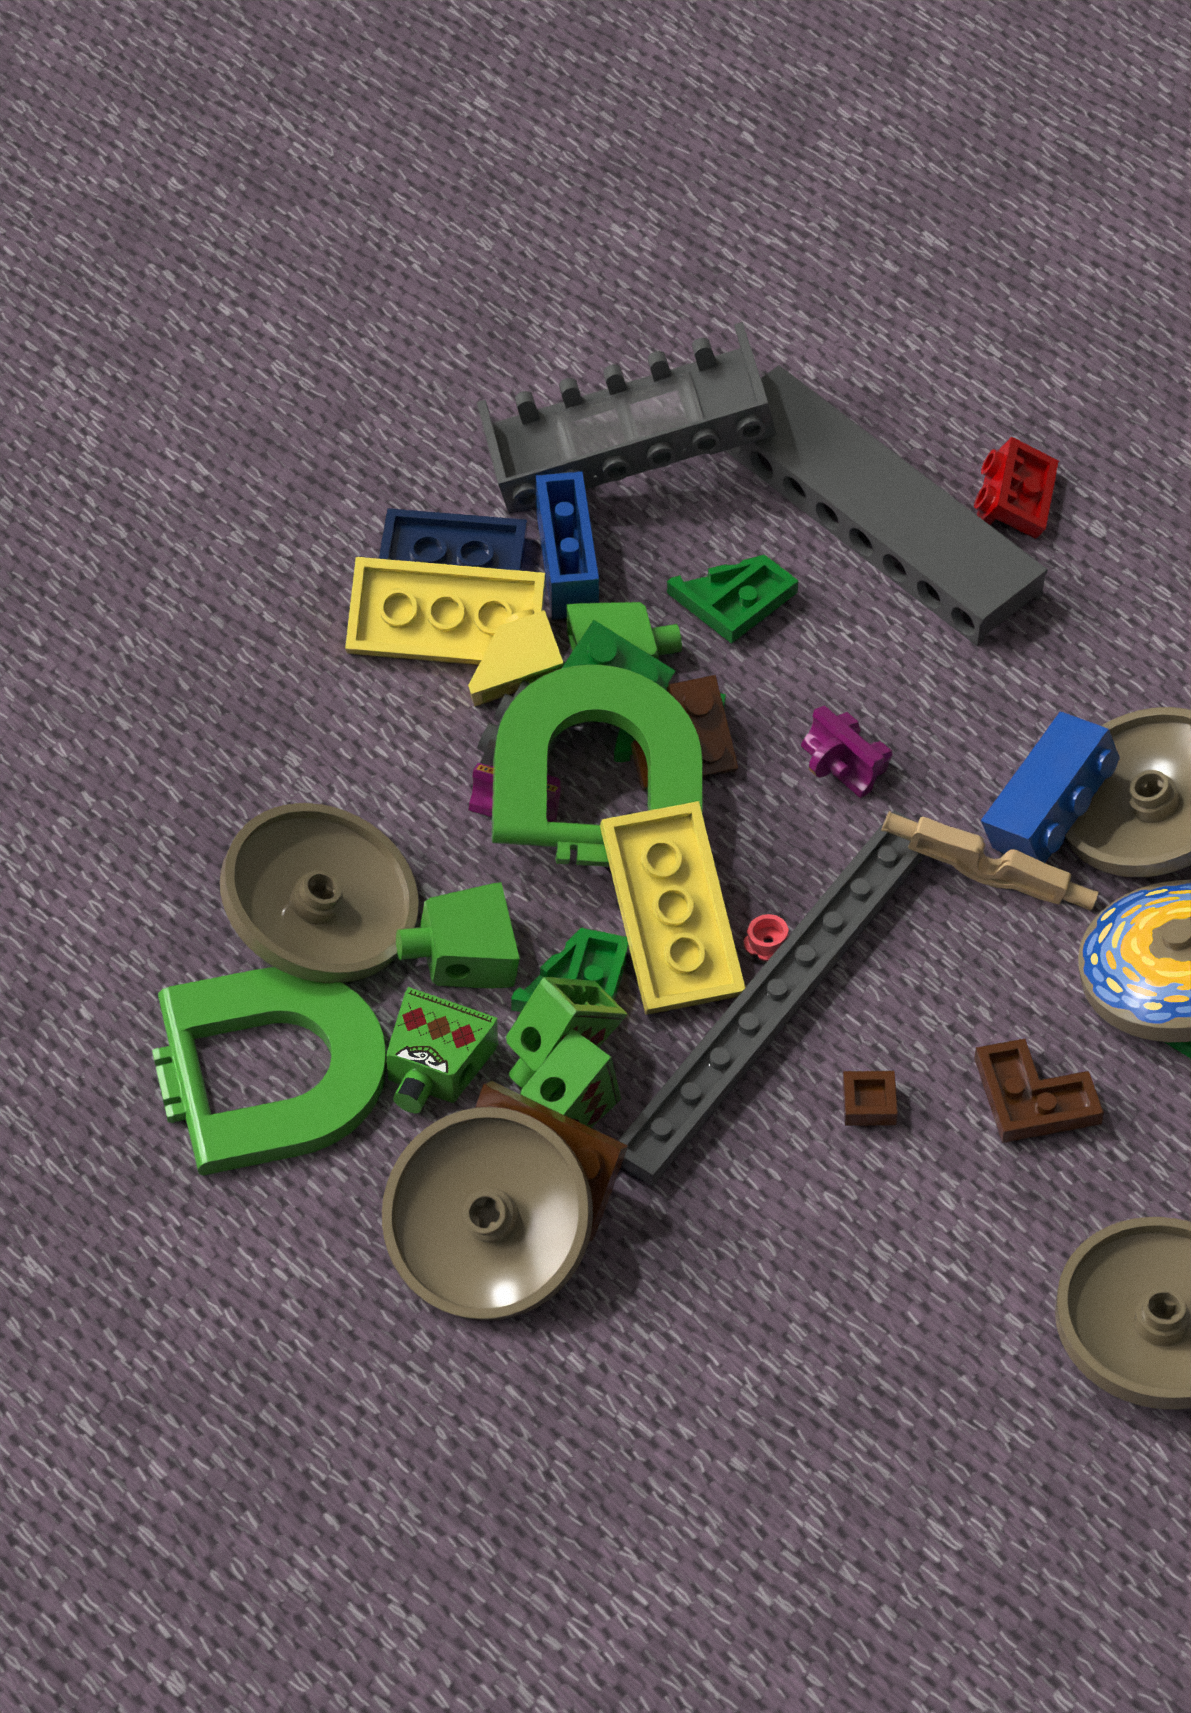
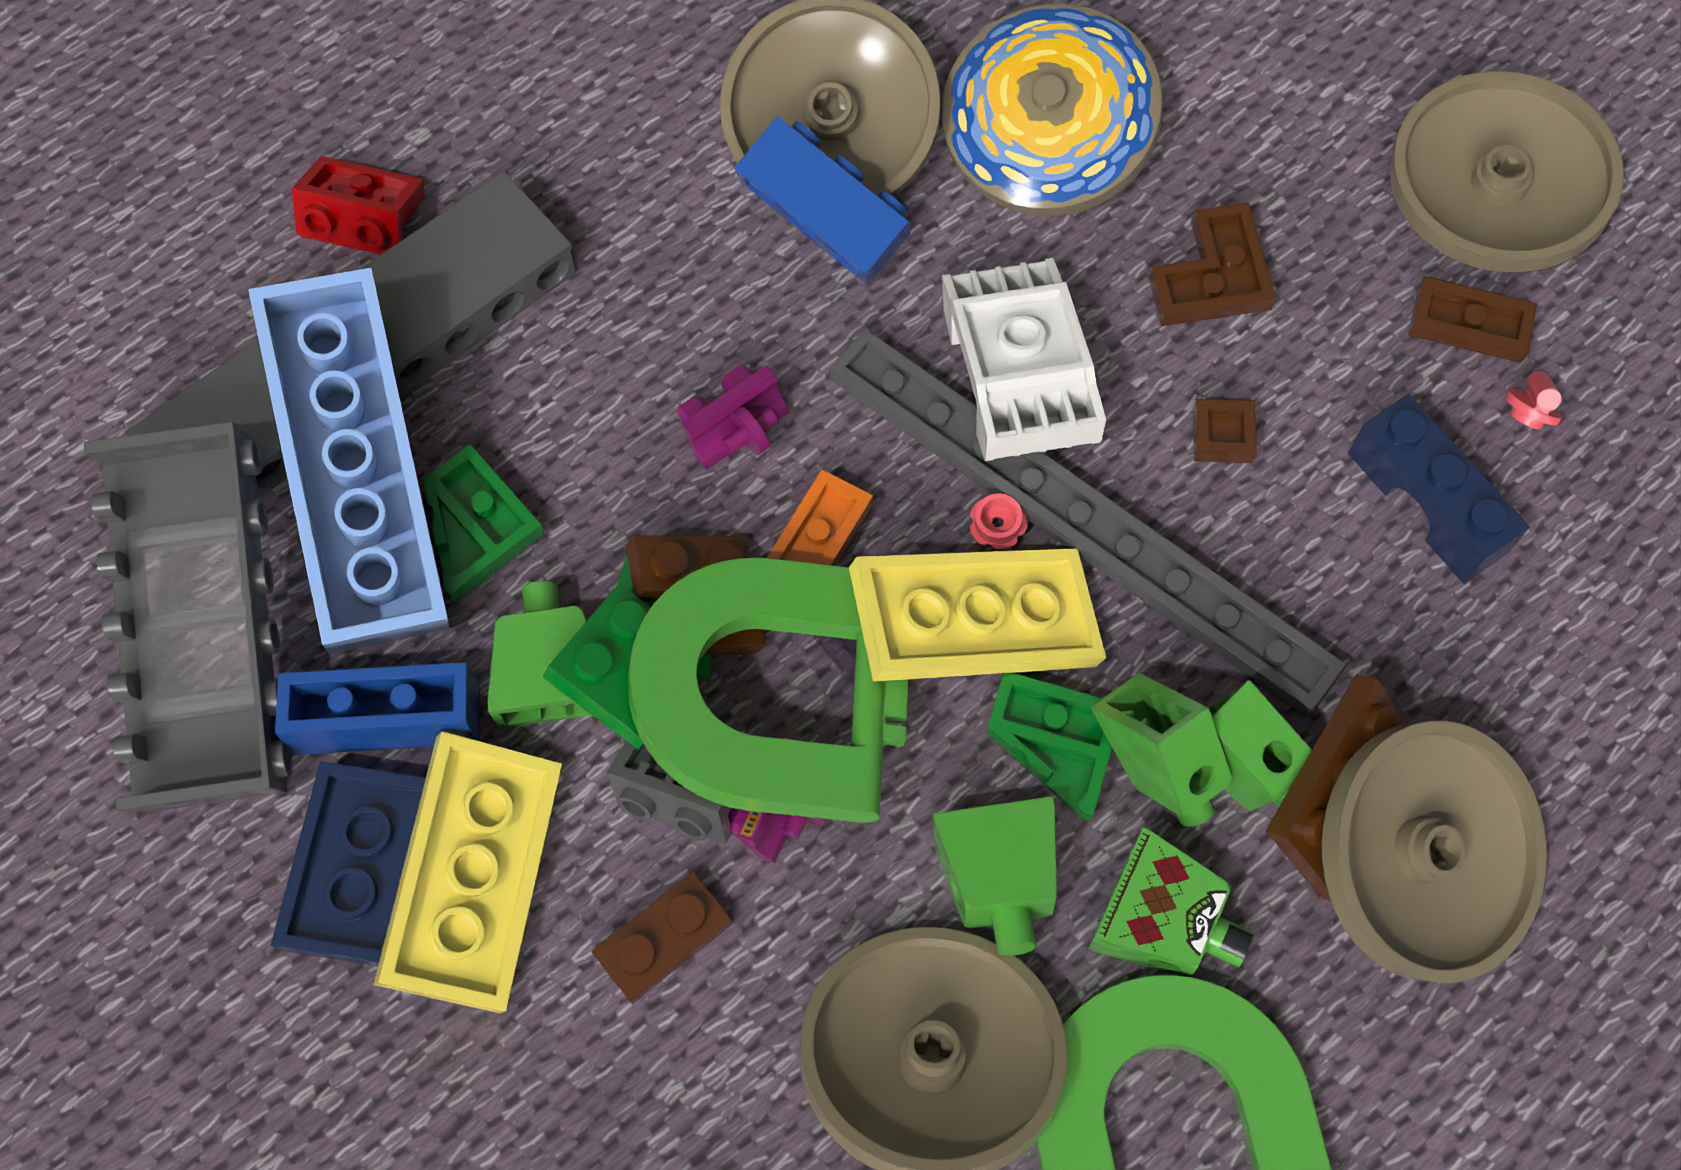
camera: 85 degrees left, 15 degrees up
light yellow slope [468,610,564,706] -> none
tan piece [881,811,1098,911] -> none
none -> light blue brick [248,268,450,654]
none -> reddish brown plate [591,871,733,1005]
none -> orange plate [767,469,873,566]
none -> white plate [942,258,1106,461]
none -> dark blue arch [1348,393,1530,585]
none -> reddish brown plate [1408,276,1537,363]
none -> coral plate [1505,371,1563,430]

